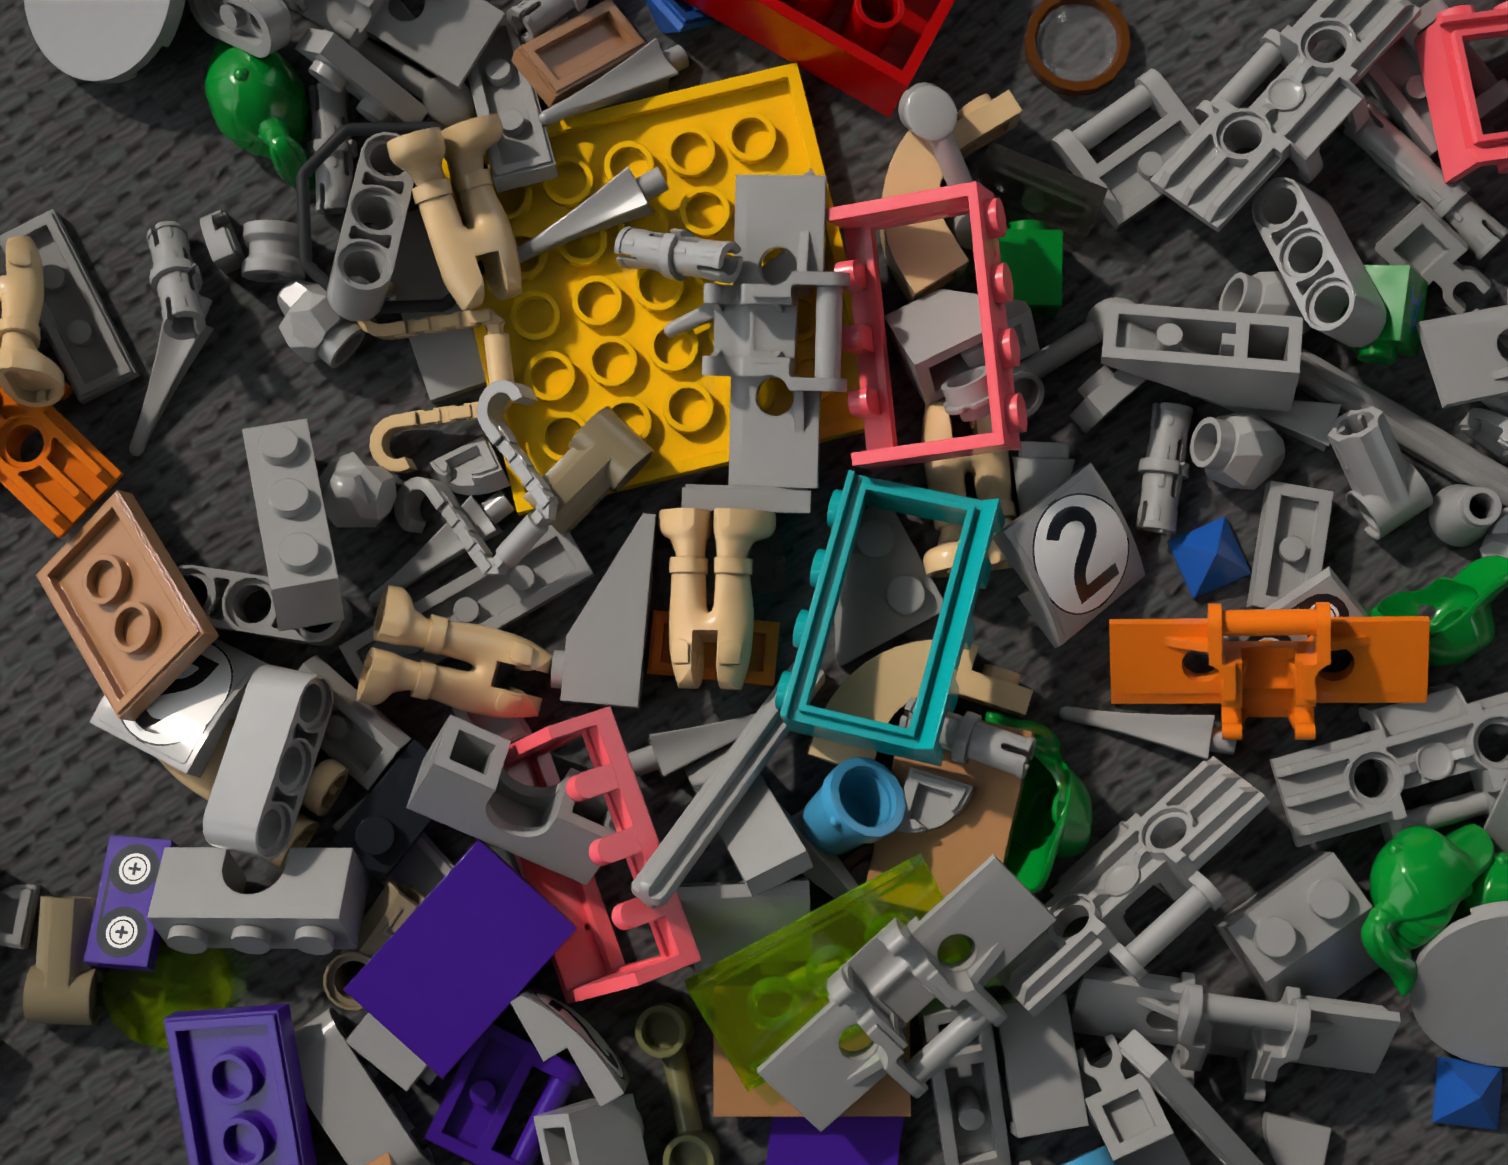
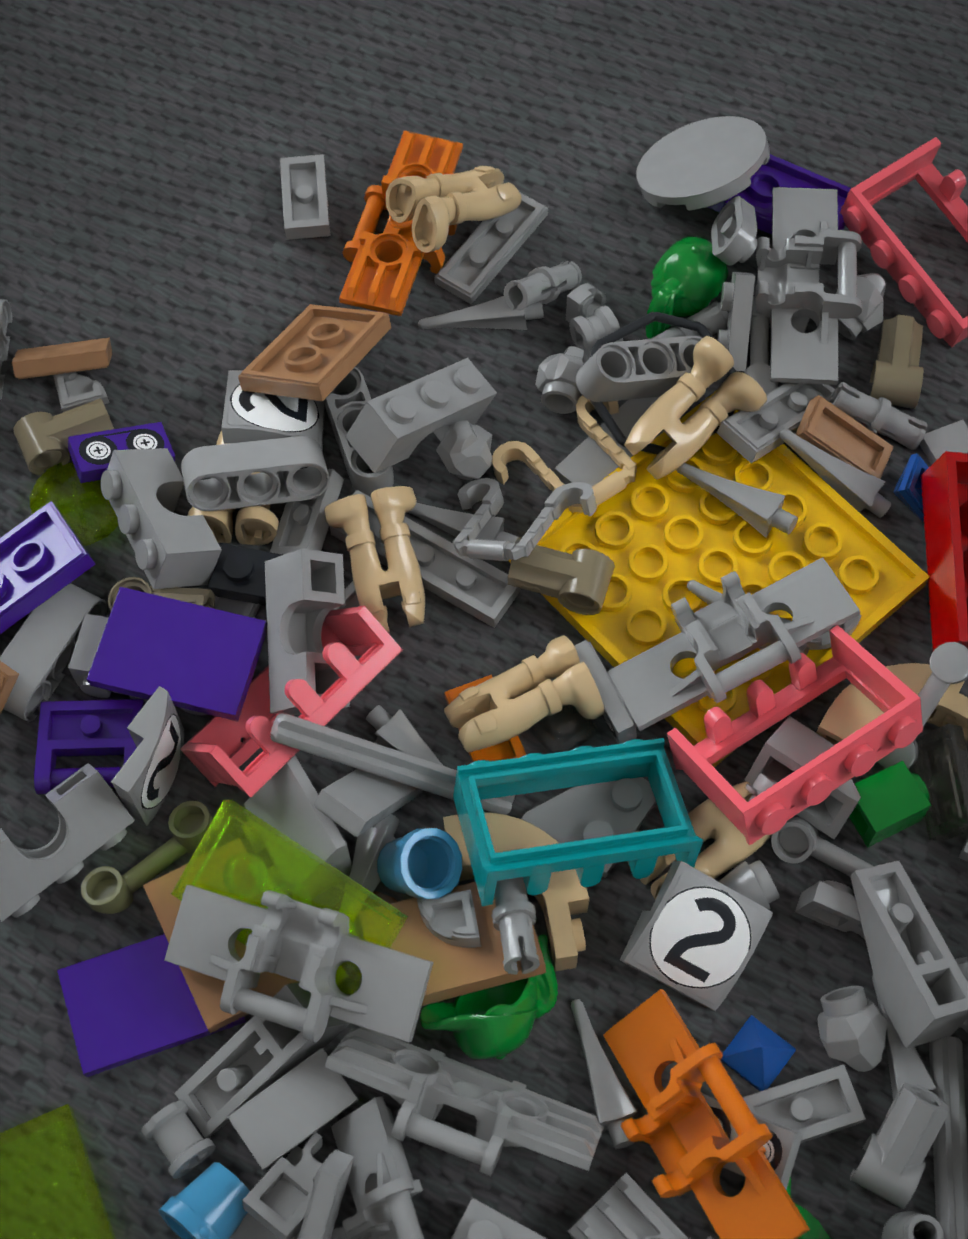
camera: 65 degrees right, 20 degrees down
light grey tile [430,435,510,495] -> none
light grey slope [551,513,658,710] -> none
light grey pin [614,226,743,284] -> none
light grey pin [1135,402,1194,534] -> none

